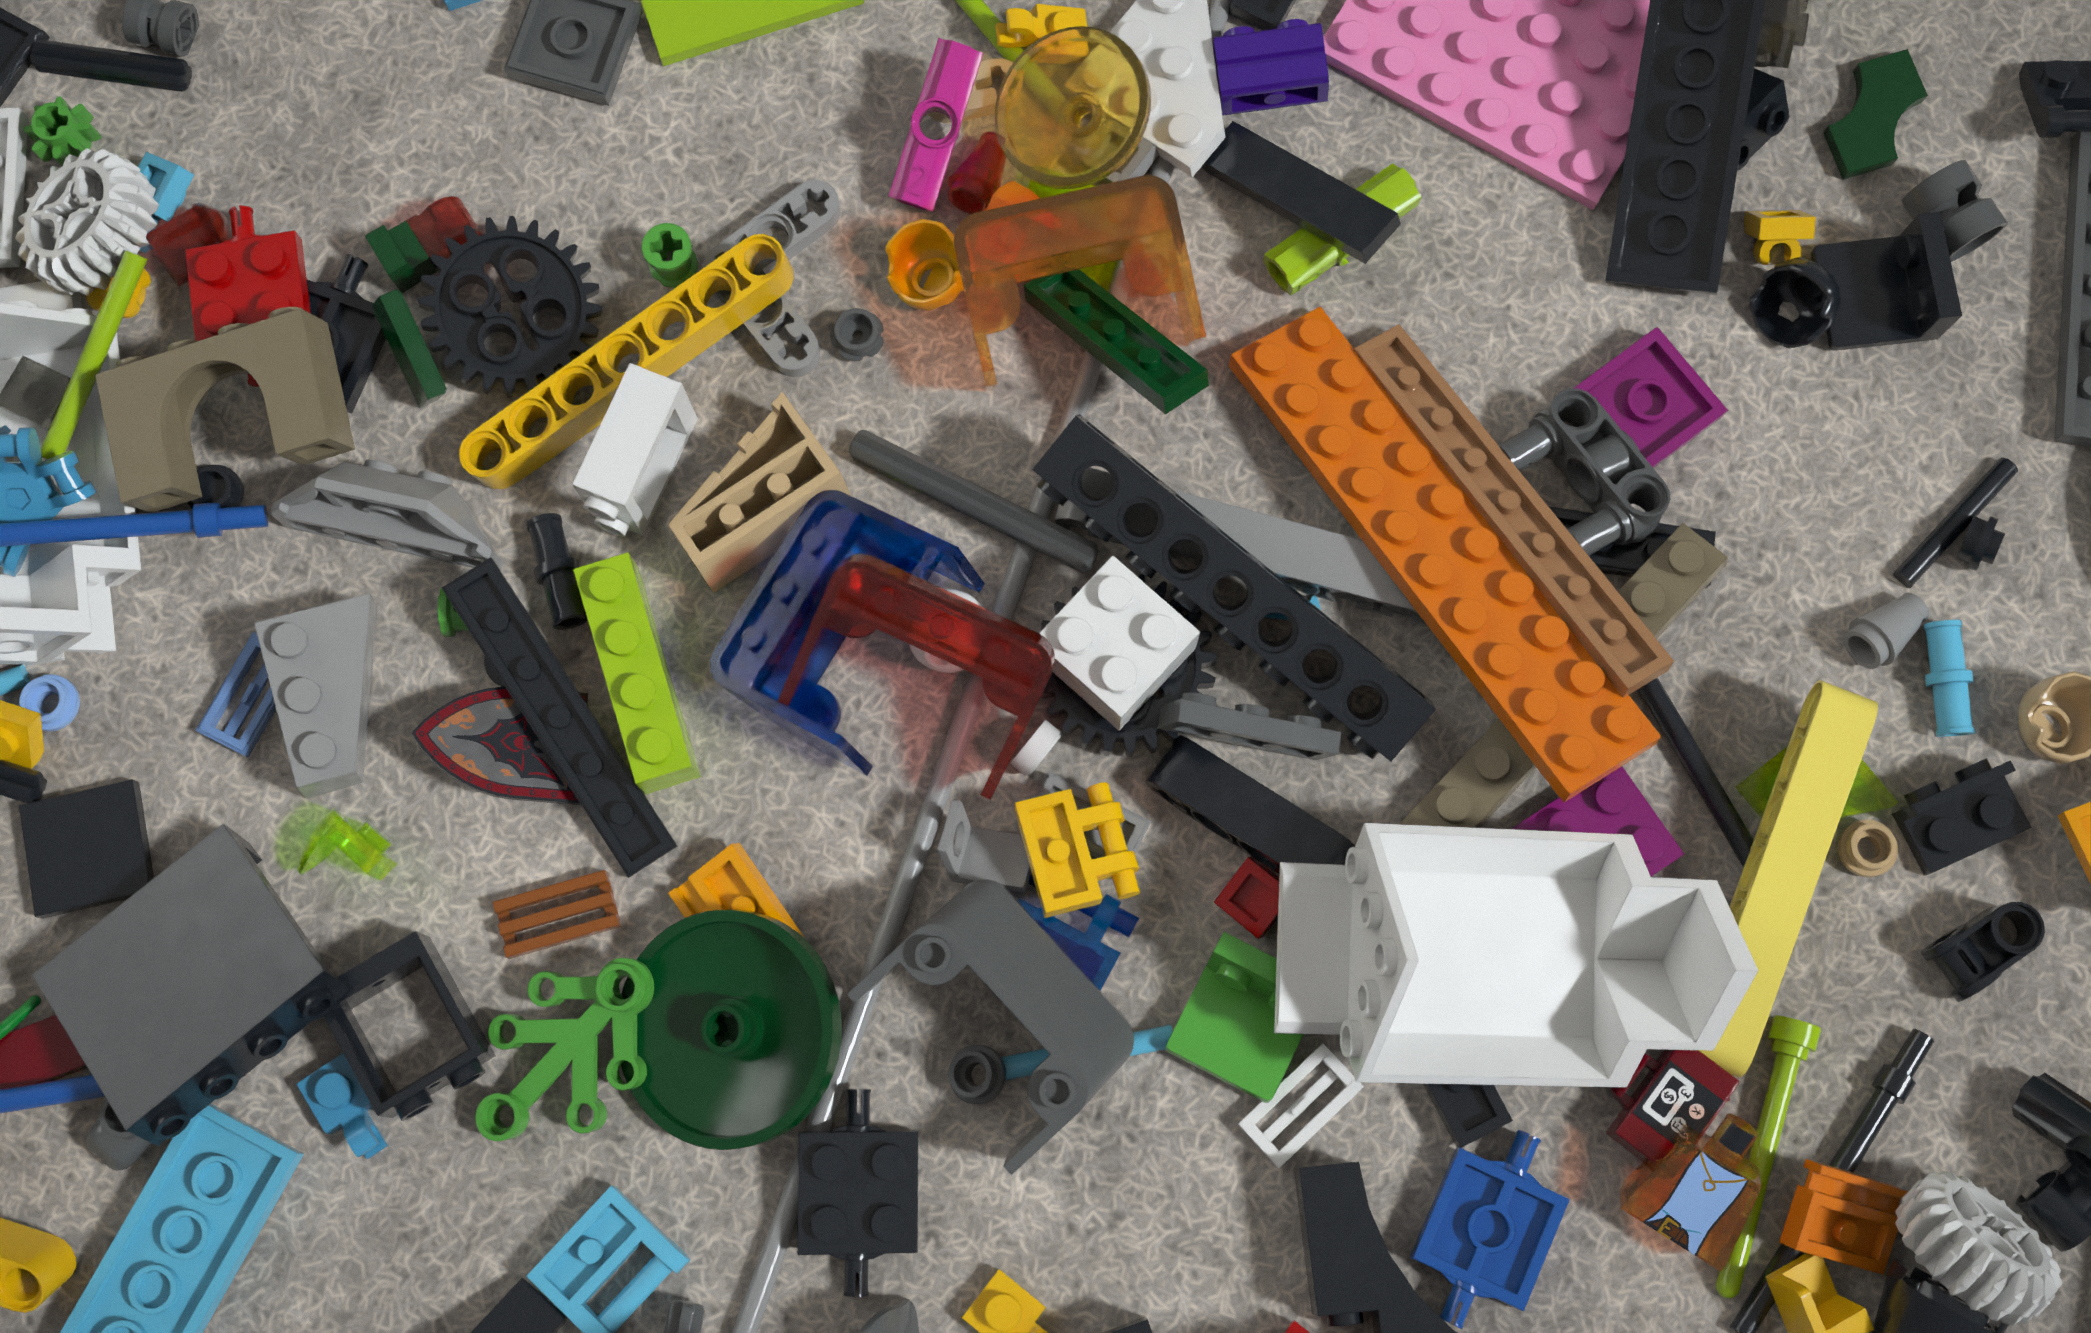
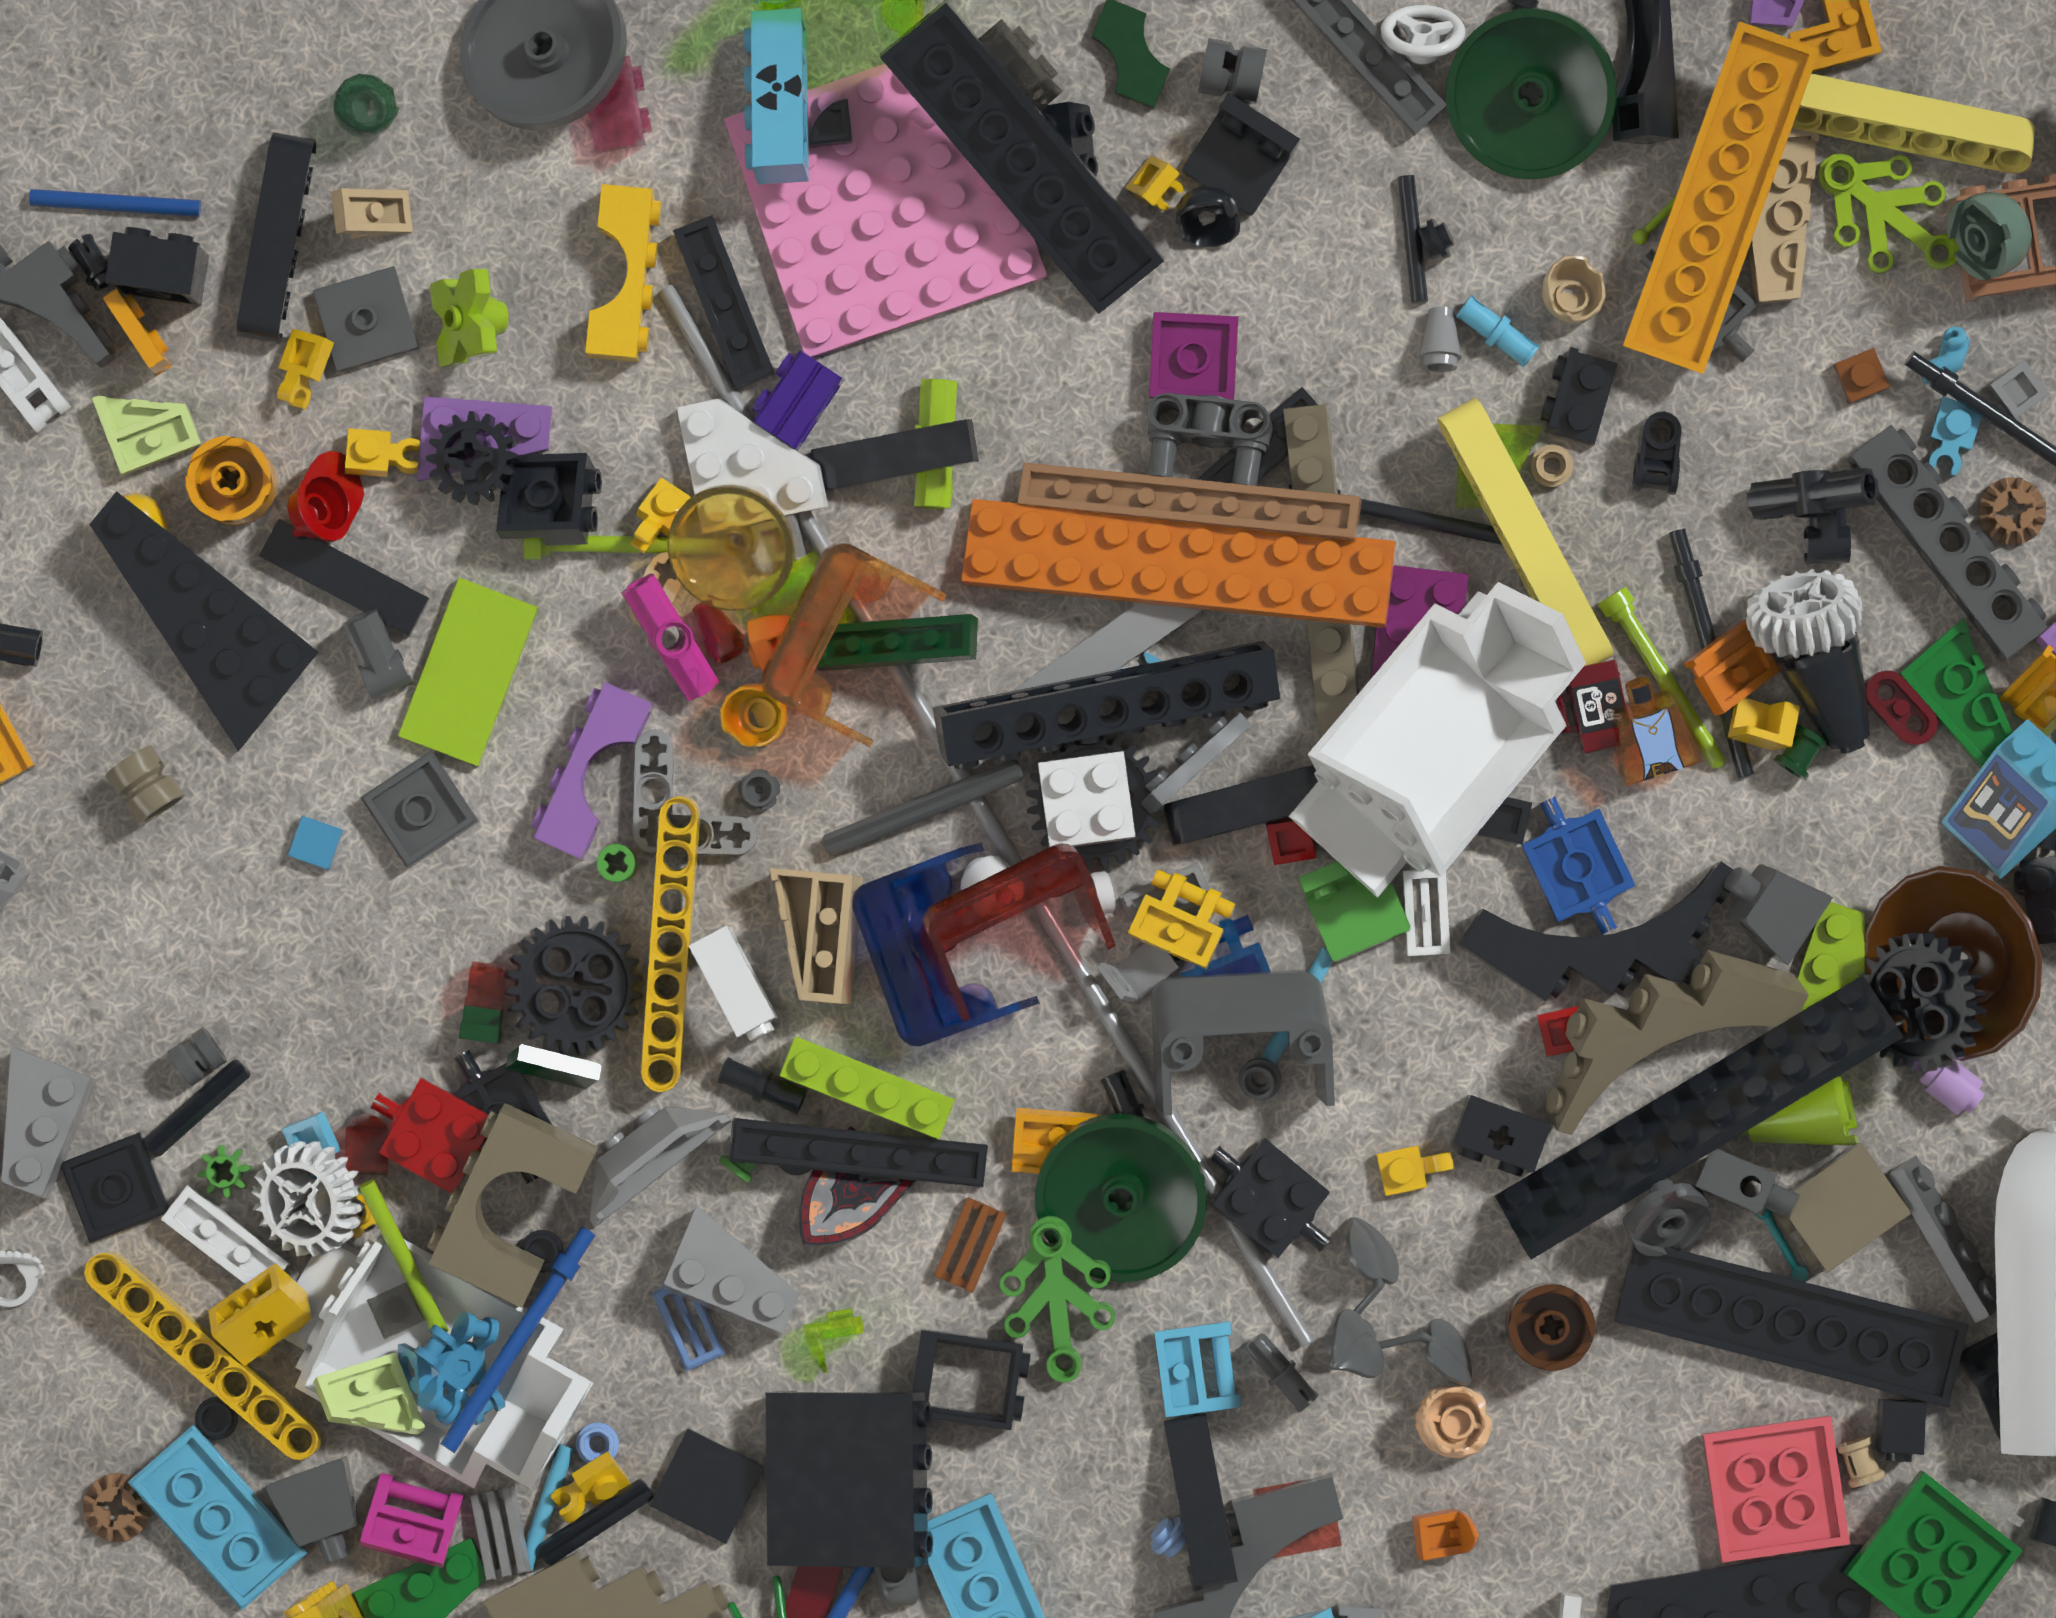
camera: 50 degrees left, 10 degrees up
dark azure plate [296,1053,388,1159] -> none
none -> medium lavender arch [531,682,654,860]
none -> black pin [1100,1069,1145,1117]

